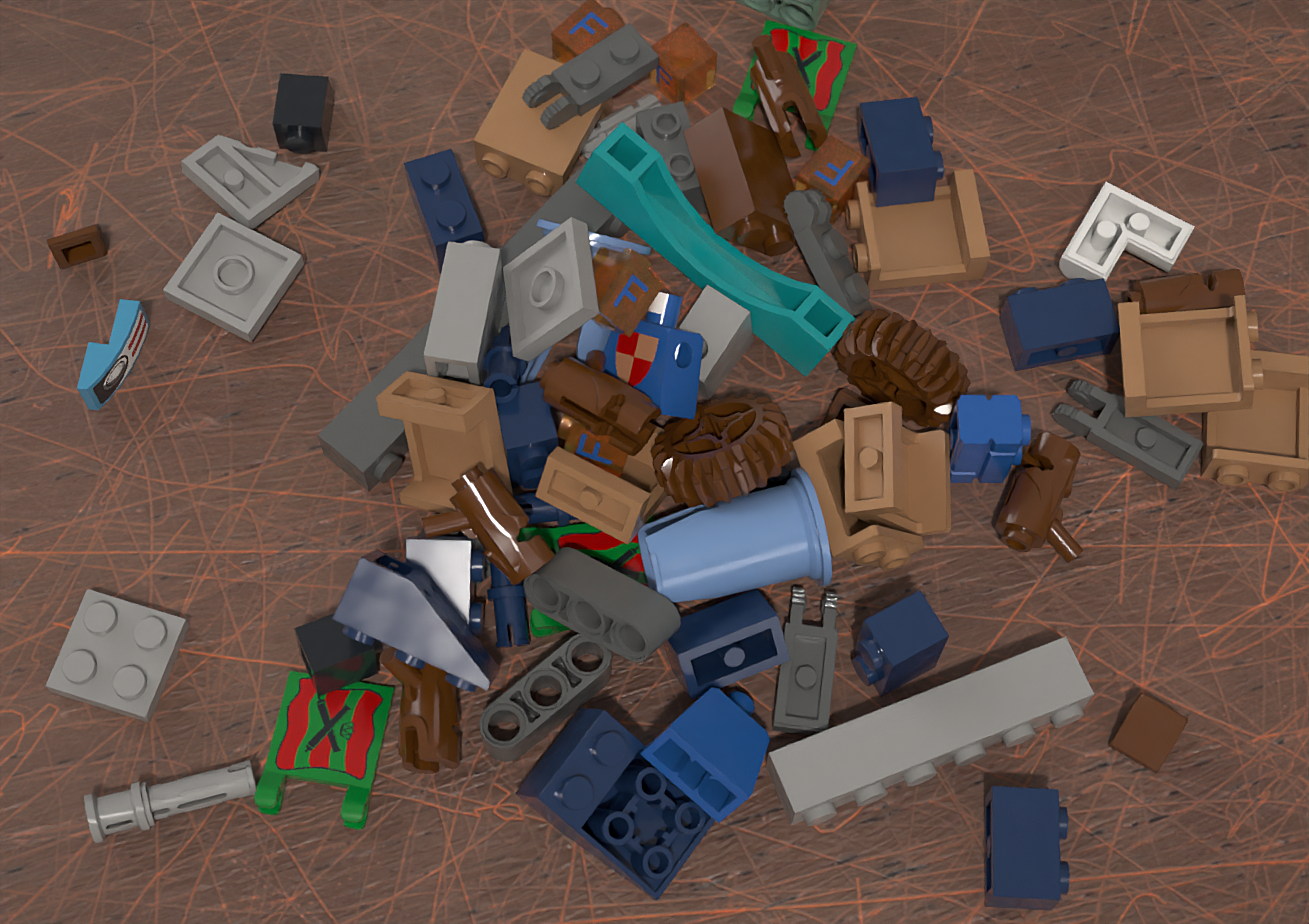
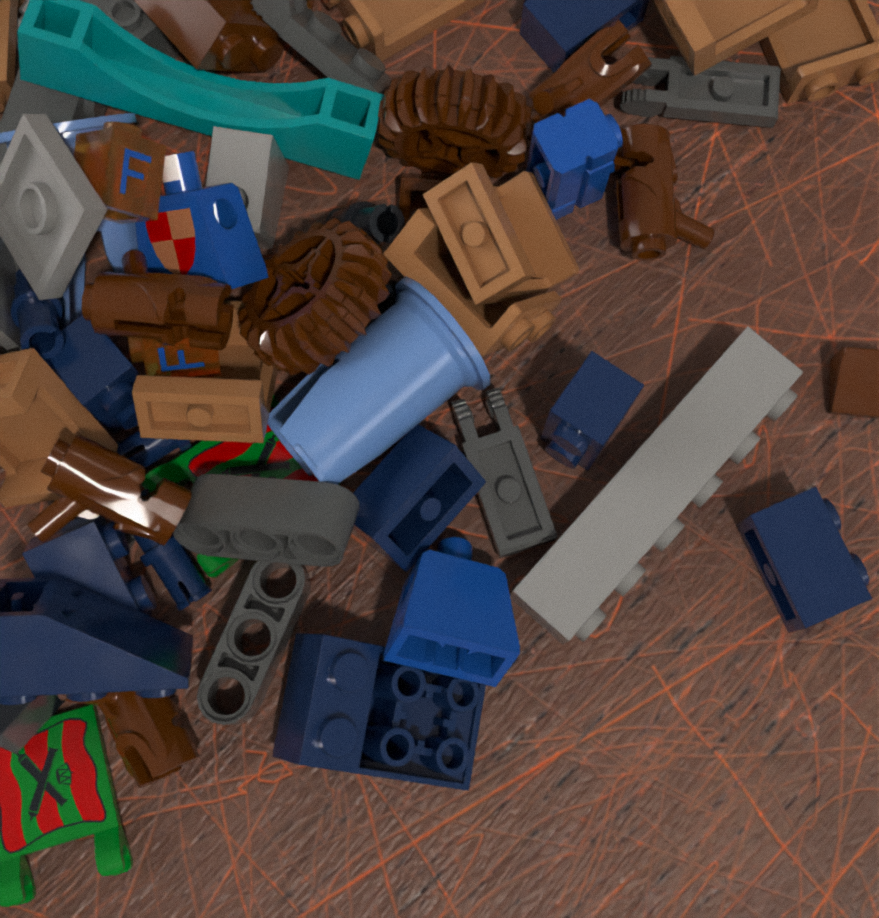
camera: 25 degrees left, 10 degrees up
none -> black pin [323,201,405,244]
none -> reddish brown piece [528,19,652,123]

